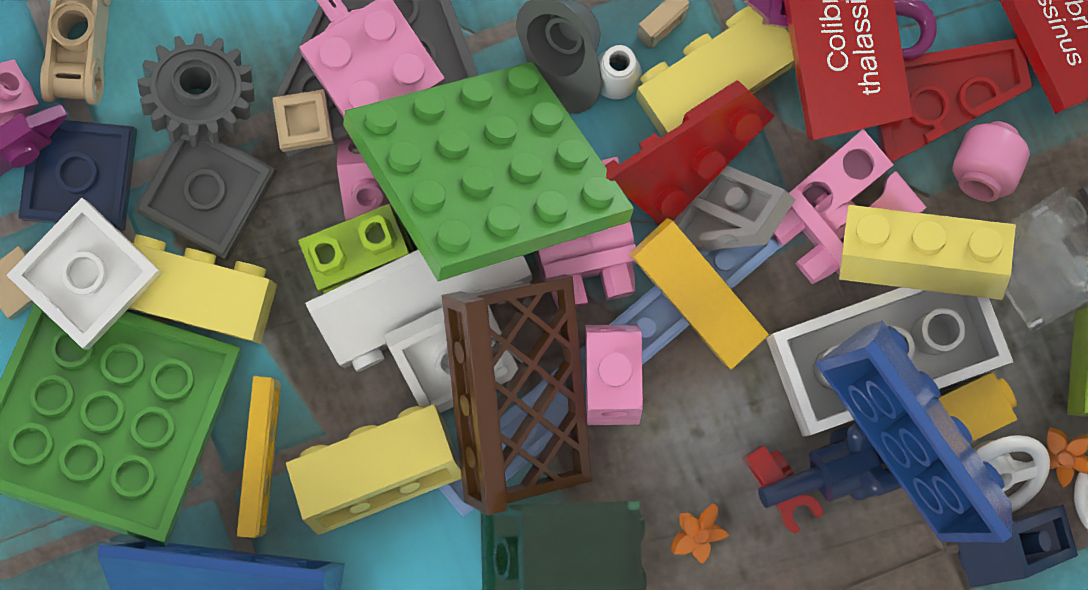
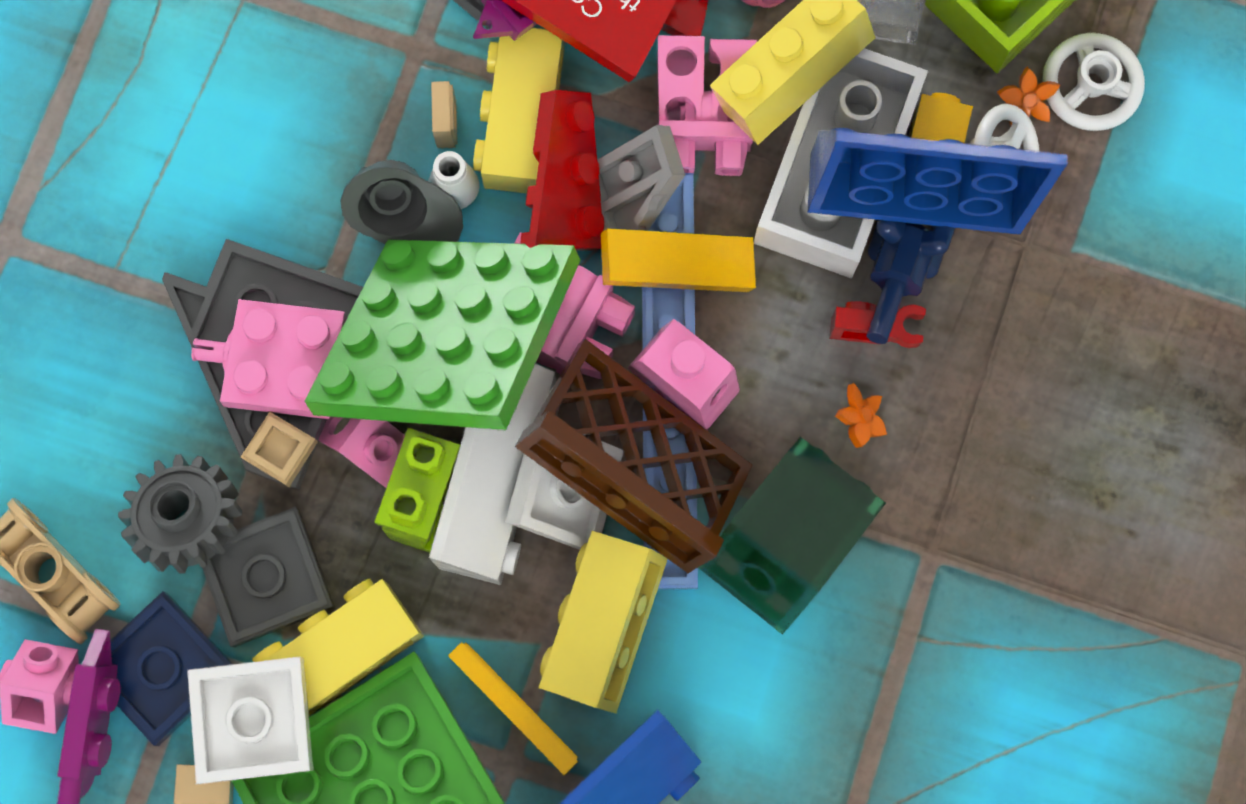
camera: 55 degrees left, 5 degrees down
dark blue slope [957,505,1078,588] -> none

